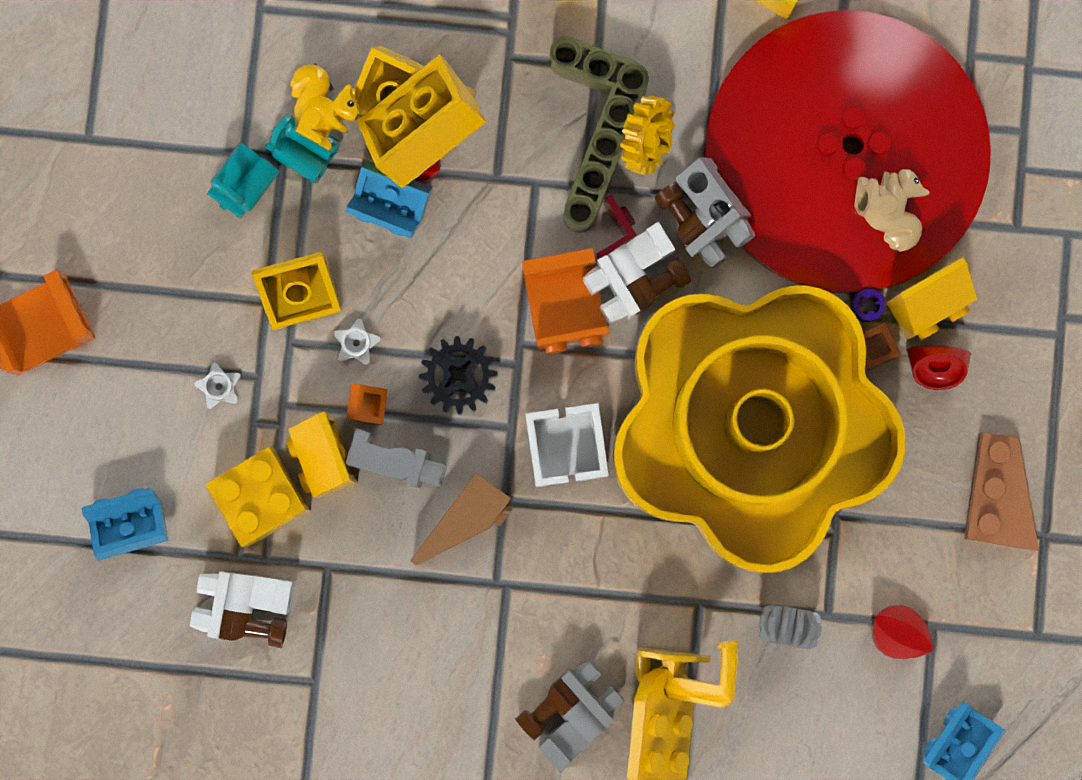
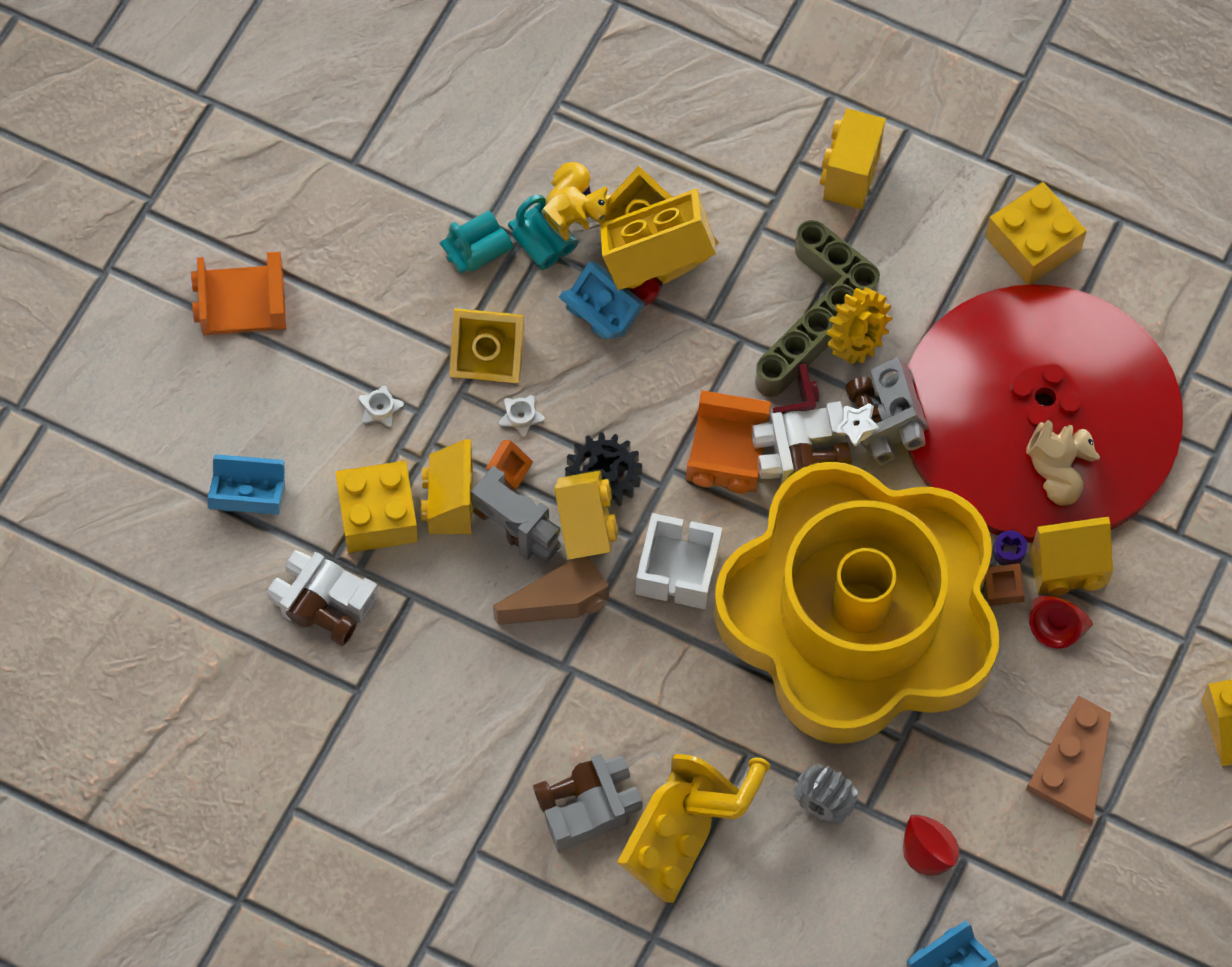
camera: 20 degrees right, 20 degrees down
none -> yellow brick [554,470,619,560]
none -> white plate [835,404,879,446]

